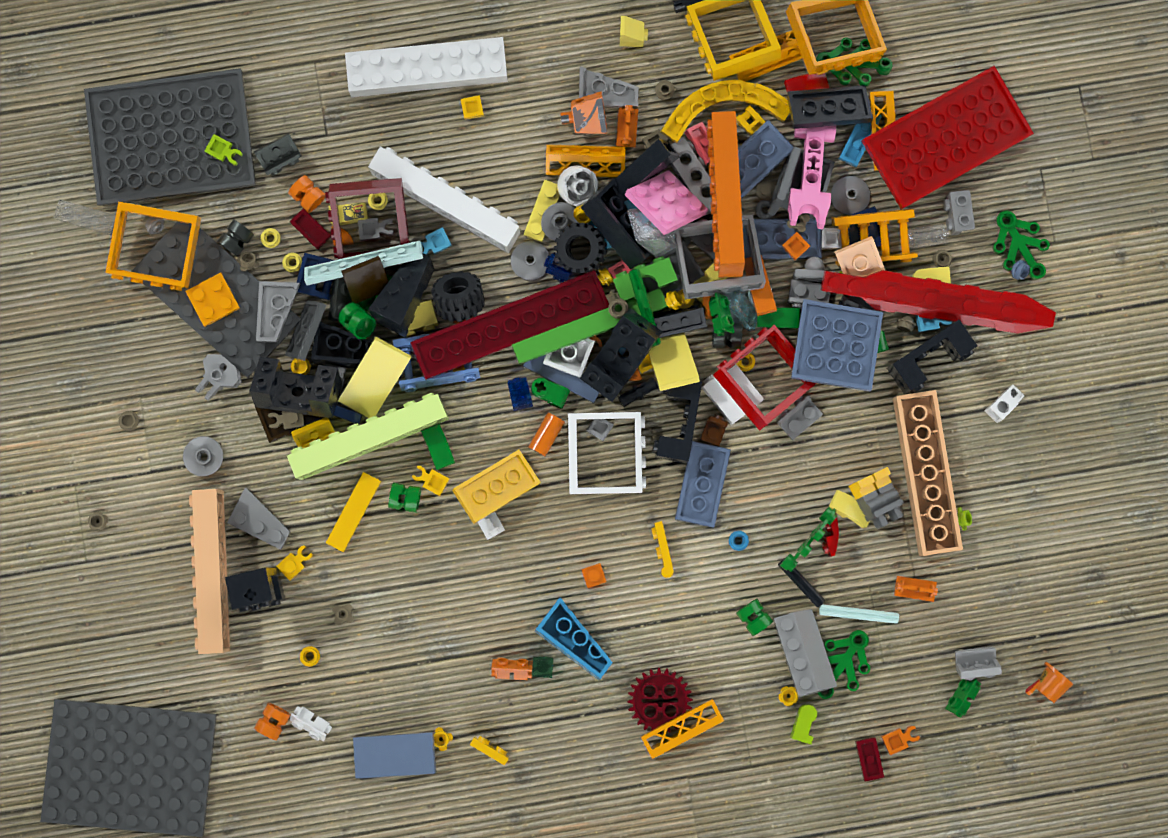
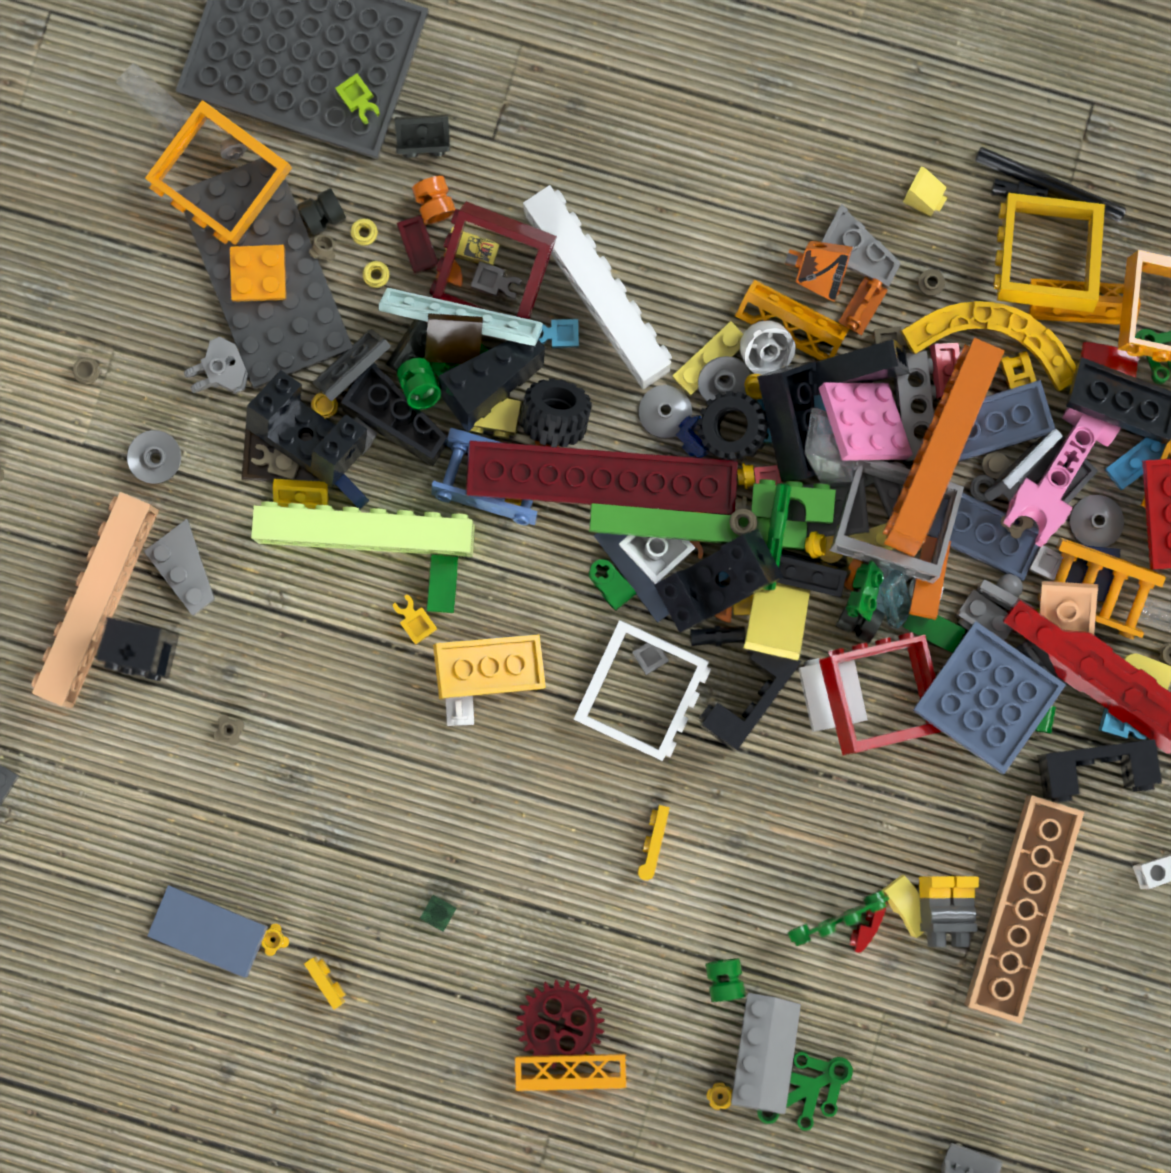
camera: 30 degrees right, 0 degrees up
orange wheel [254,703,291,741] -> none
light grey wing [256,281,300,343] -> none
yellow plate [276,545,313,581] -> none
white hinge [290,706,332,742] -> none
dark blue plate [296,253,334,301] -> none
yellow plate [300,646,320,667] -> none
yellow tile [326,472,382,552] -> none
light yellow tile [338,337,411,418] -> none
white brick [345,37,508,97] -> none
light yellow plate [368,193,388,210] -> none
green wheel [388,482,421,513] -> none
yellow plate [461,95,484,120] -> none
orange hinge [491,658,533,680] -> none
clear blue bracket [507,377,533,411] -> none
orange brick [528,412,565,457] -> none
dark azure wedge [535,597,613,680] -> none
orange plate [581,563,607,588] -> none
sand blue tile [675,441,731,528] -> none
reddish brown bracket [700,414,728,447] -> none
dark azure plate [729,531,749,551] -> none
yellow plate [737,353,755,372] -> none
light grey bracket [777,396,823,441] -> none
black axle [778,558,825,607] -> none
orange plate [782,232,810,261] -> none
lime leg [790,704,817,745] -> none
light aqua axle [819,604,899,624] -> none
orange hinge [894,576,938,602] -> none
dark tan plate [897,316,916,333] -> none
lime plate [957,507,972,531] -> none

